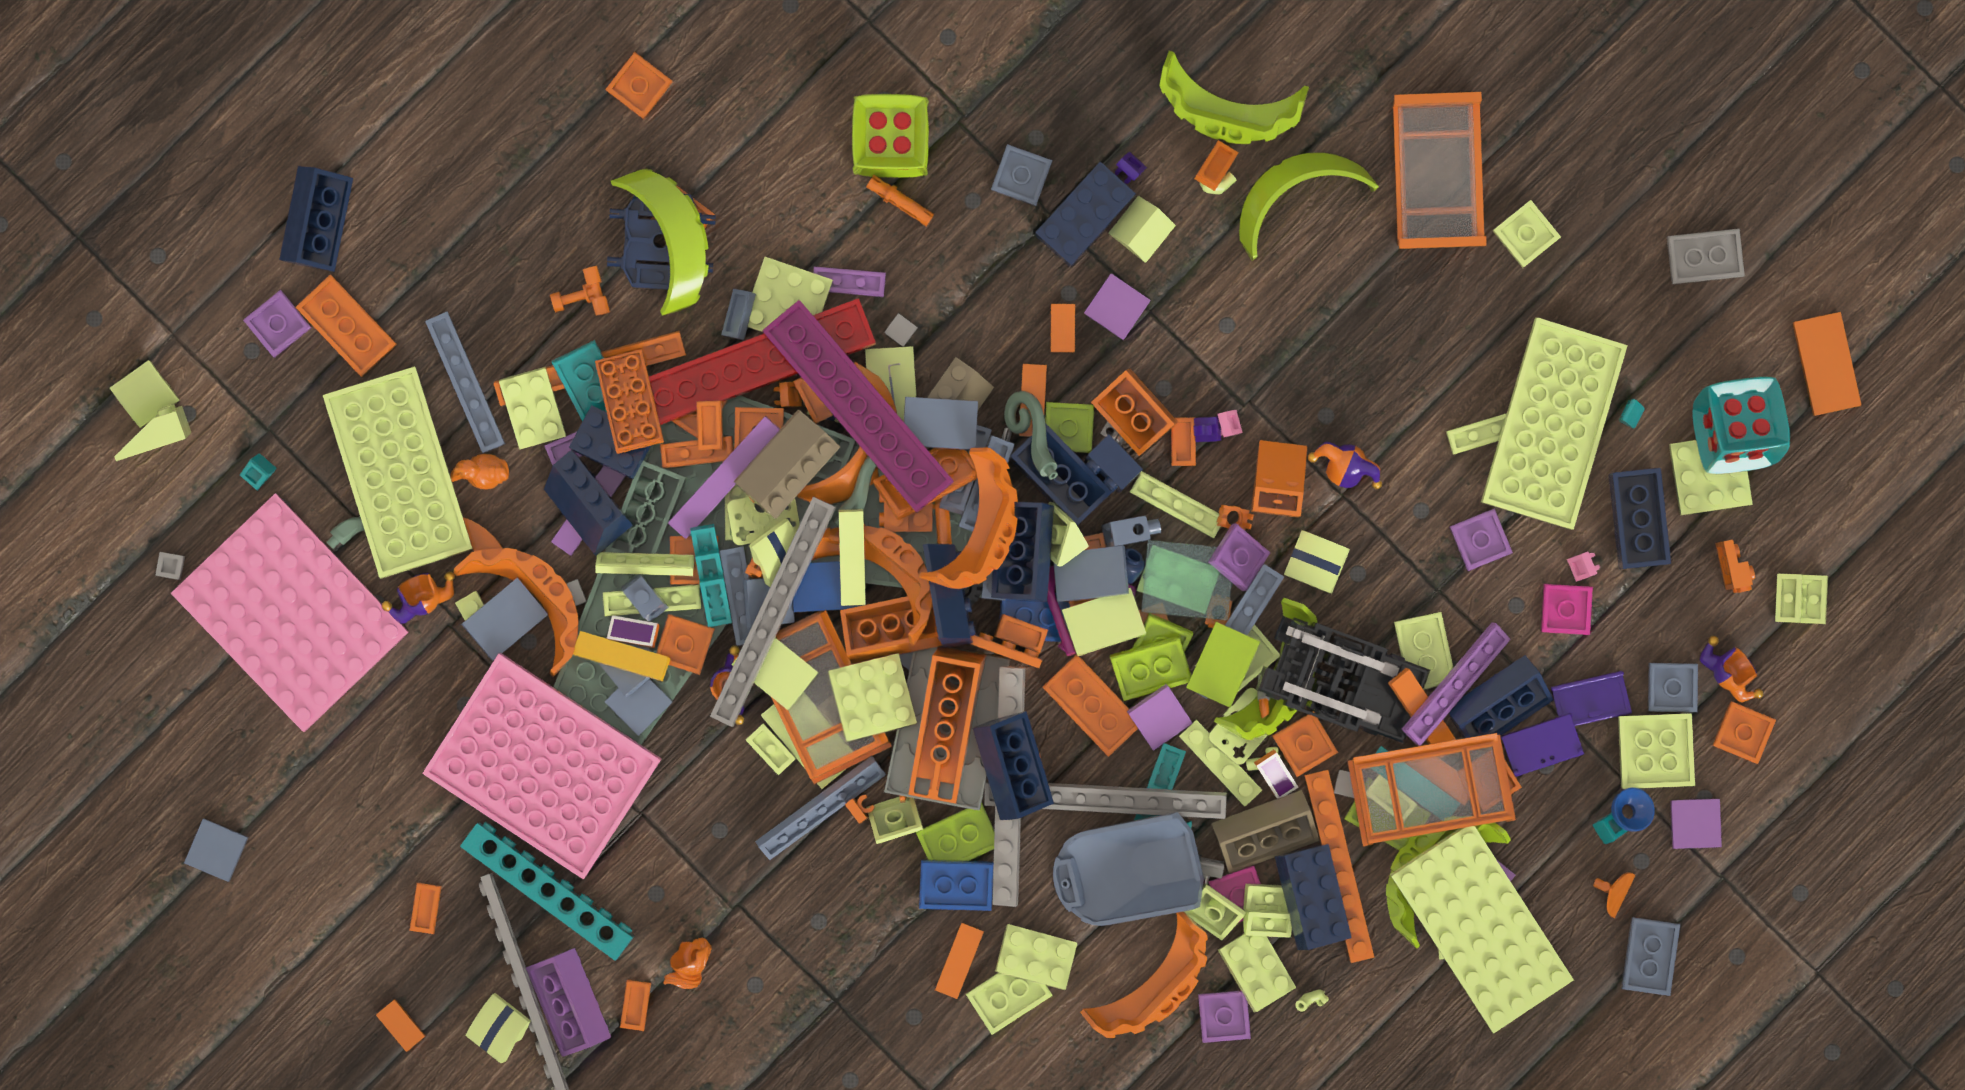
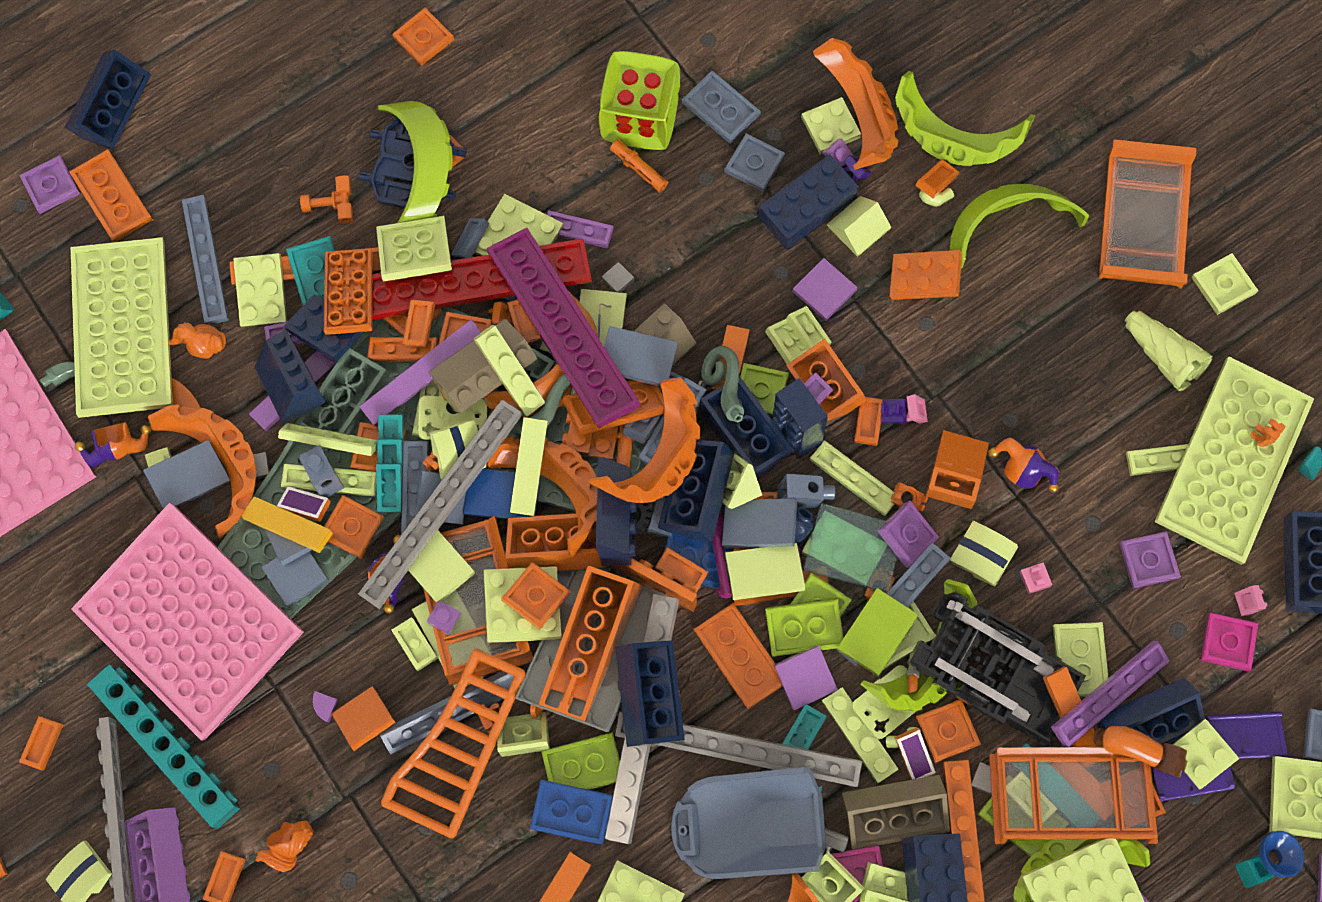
camera: 15 degrees right, 15 degrees down
orange tile [1051,304,1075,353] -> none
none -> medium lavender tile [313,691,338,723]
none -> orange tile [332,686,396,751]
none -> yellowish green plate [376,216,452,281]
none -> orange bar [381,649,526,838]
none -> medium lavender plate [427,601,461,635]
none -> yellowish green plate [473,325,545,417]
none -> orange tile [501,562,571,630]
none -> sand blue tile [682,71,761,144]
none -> yellowish green slope [765,306,832,364]
none -> yellowish green plate [801,97,861,154]
none -> medium lavender plate [804,373,833,404]
none -> orange windscreen [813,38,898,169]
none -> medium lavender plate [822,139,853,167]
none -> orange plate [890,250,962,300]
none -> bright pink tile [1020,563,1052,594]
none -> orange piece [1093,726,1188,779]
none -> yellowish green cone [1125,311,1213,391]
none -> yellowish green plate [1172,719,1239,790]
none -> orange piece [1250,418,1286,447]

